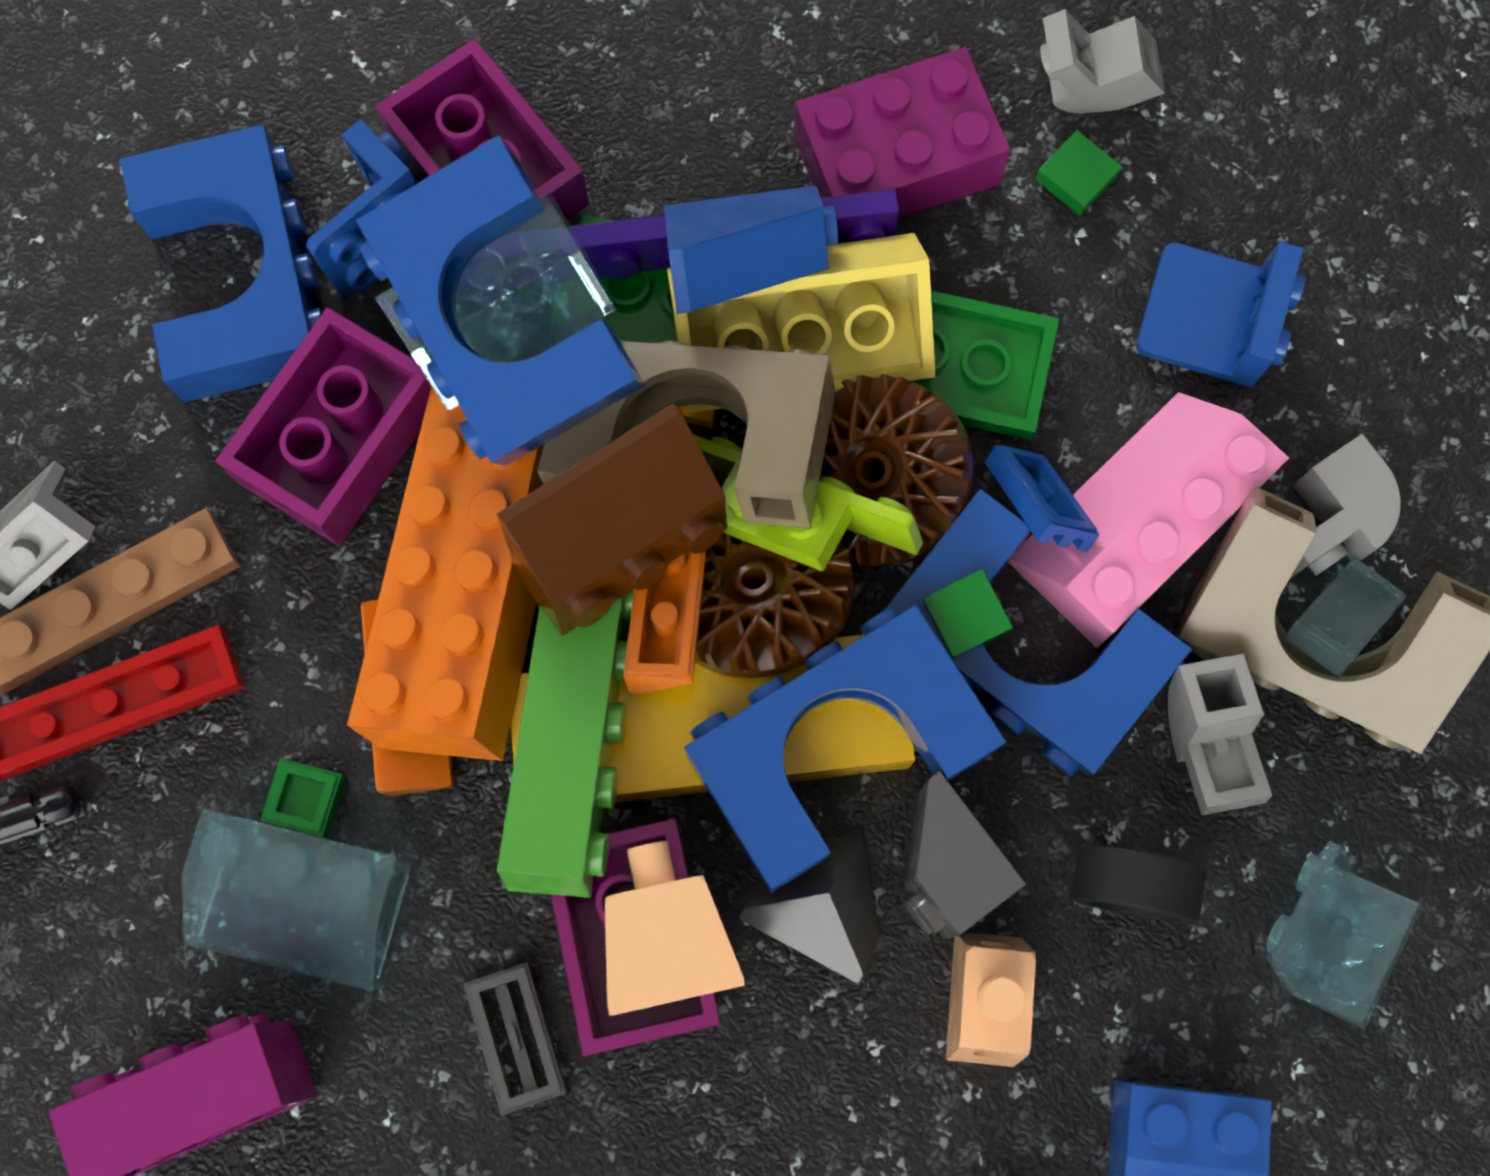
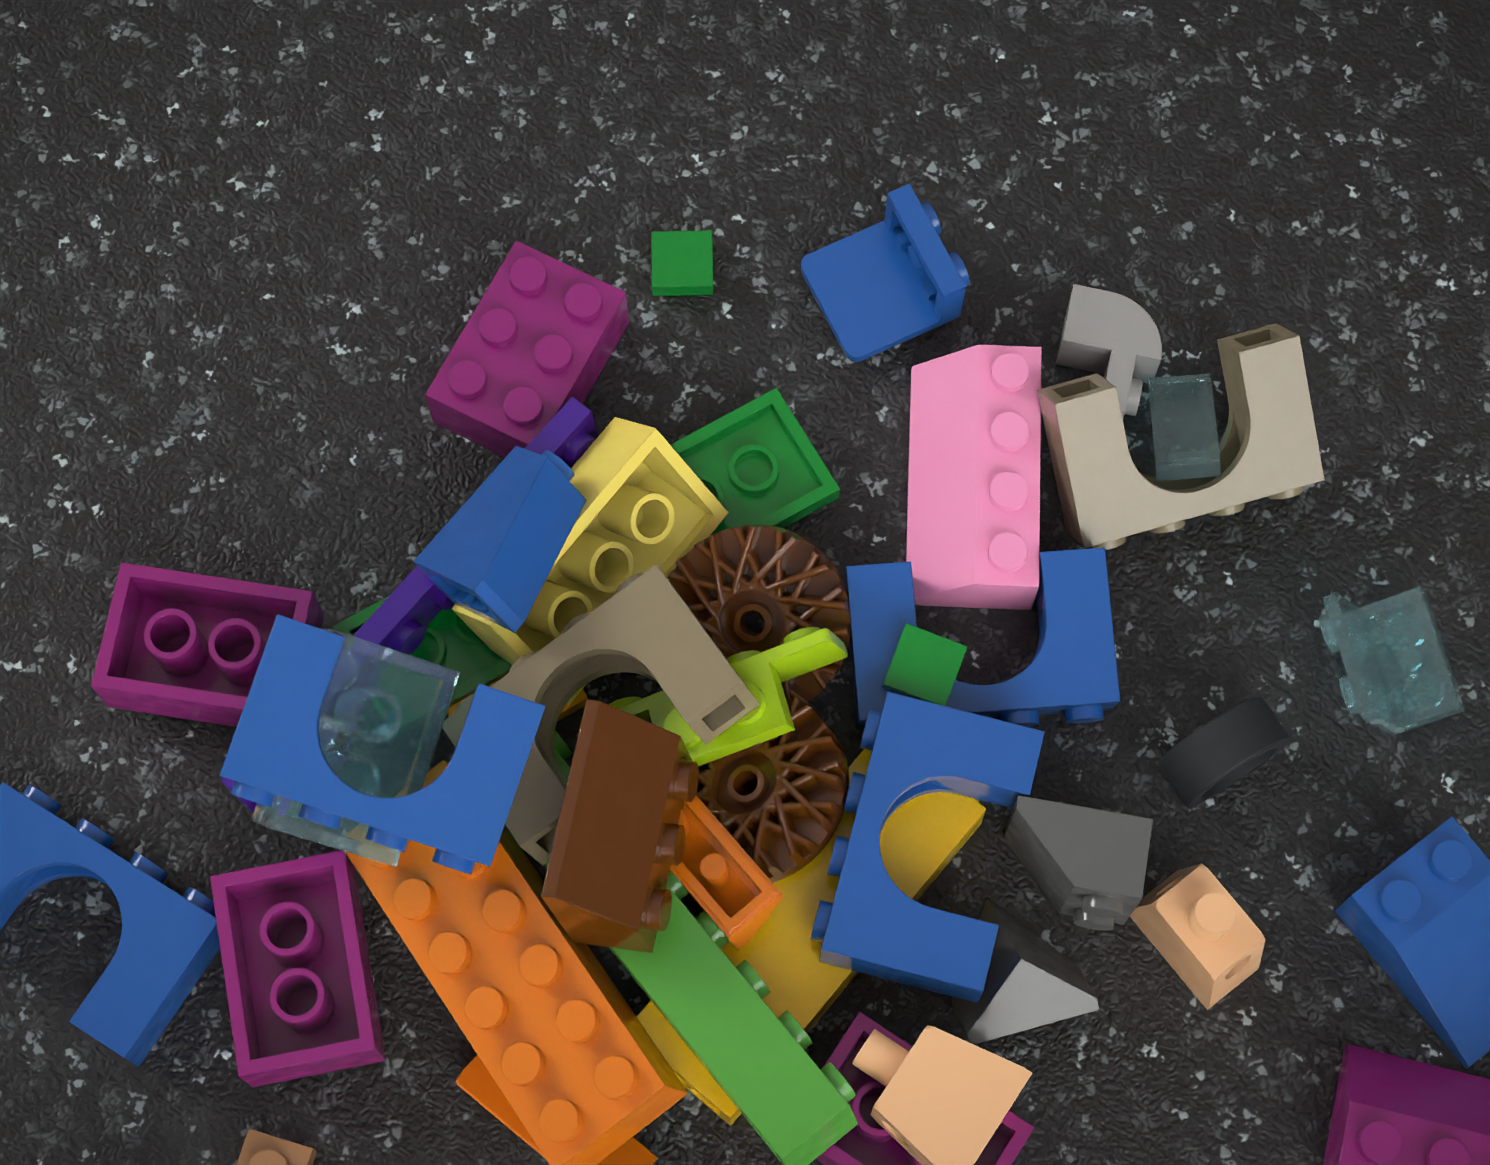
camera: 45 degrees left, 5 degrees down
blue bracket [306,119,419,297] -> none
blue tile [985,445,1100,552] -> none
light grey brick [1040,9,1165,114] -> none
light grey brick [1168,653,1272,816] -> none

